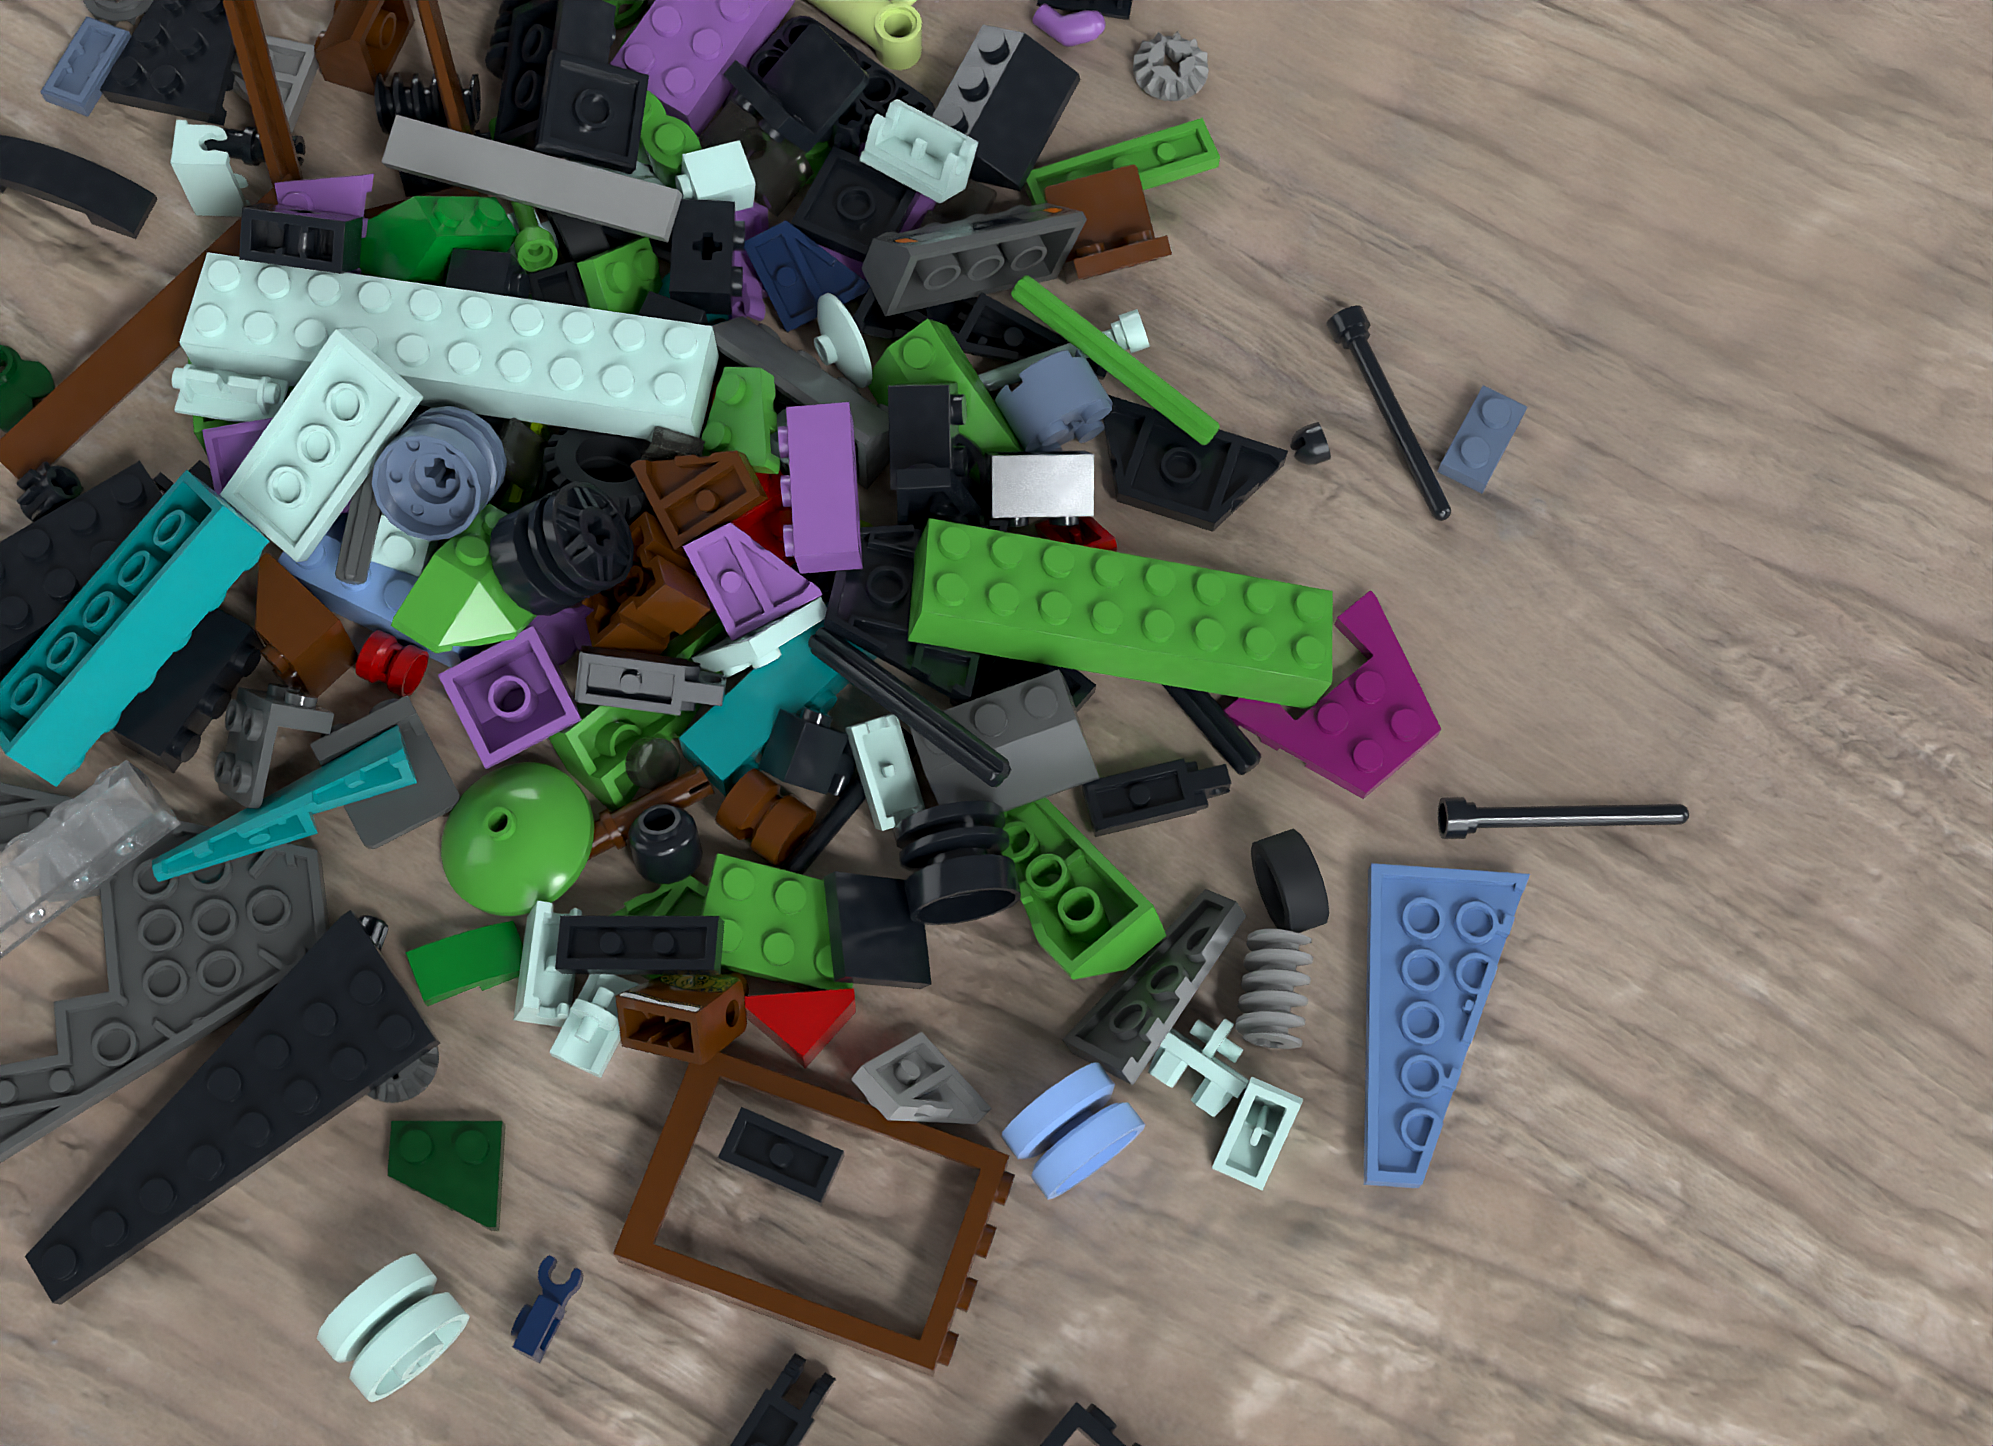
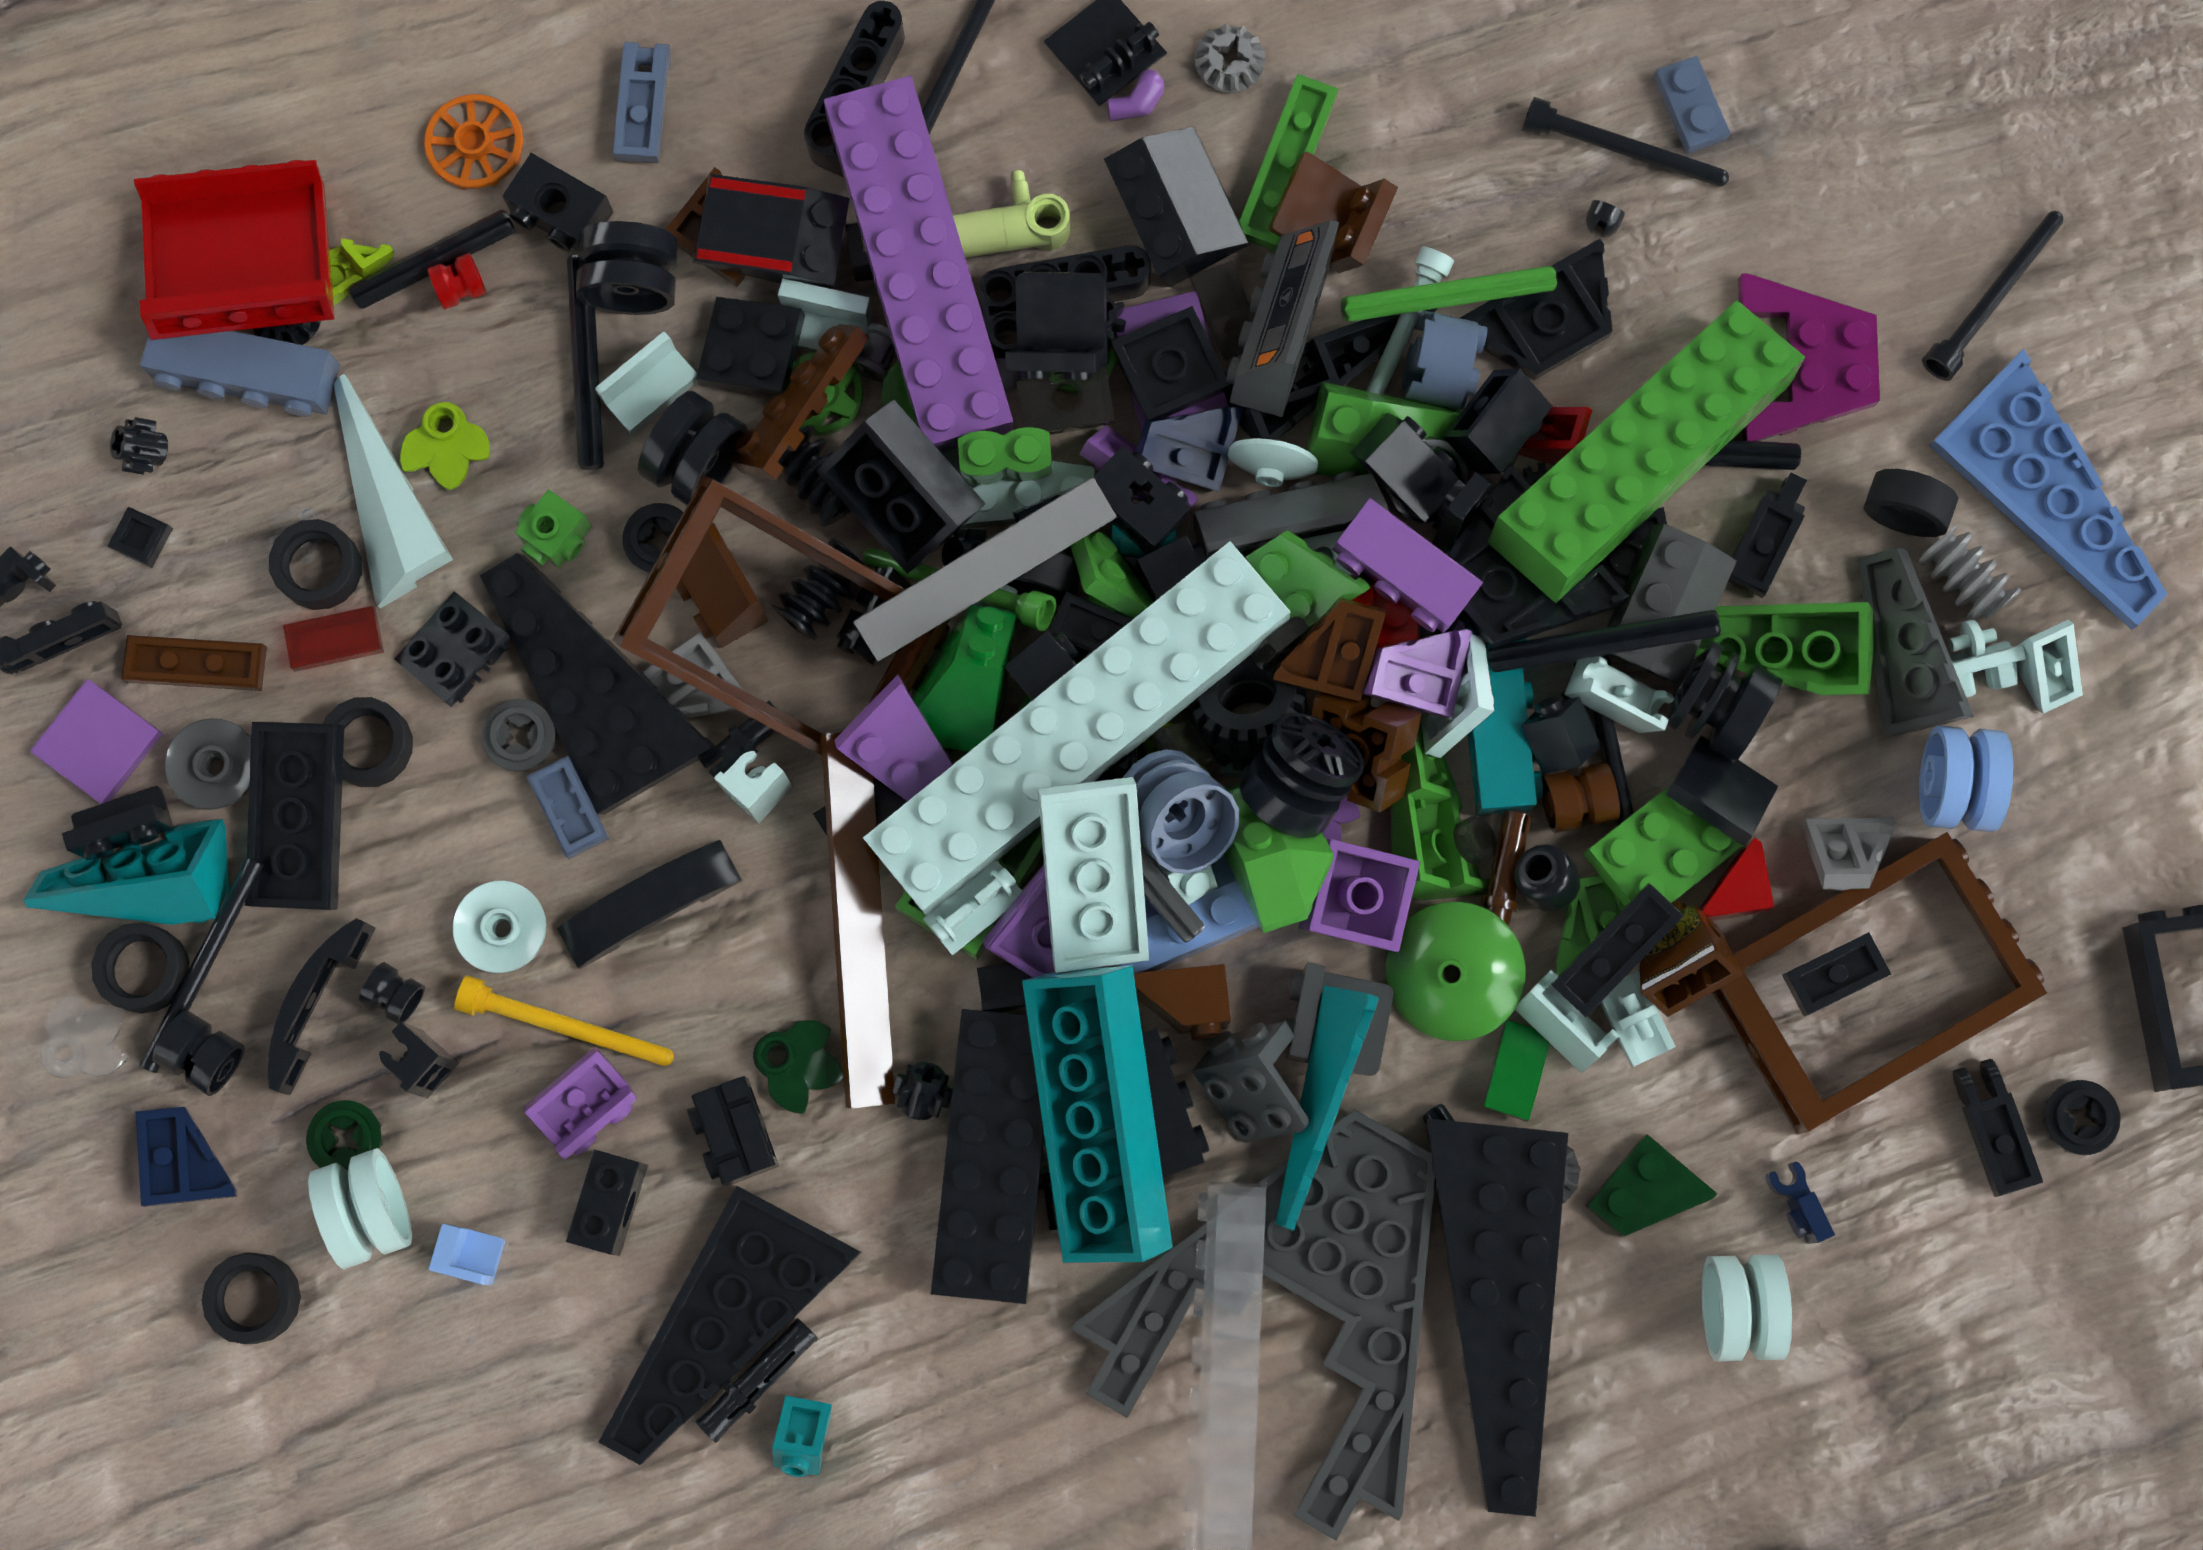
camera: 45 degrees left, 10 degrees up
black brick [239,203,363,274] -> none
red wheel [356,630,429,697] -> none
black tile [534,49,649,174] -> none
hinge [575,645,726,716] -> none
light aqua brick [675,140,756,212] -> none
light aqua hinge [860,99,978,203] -> none

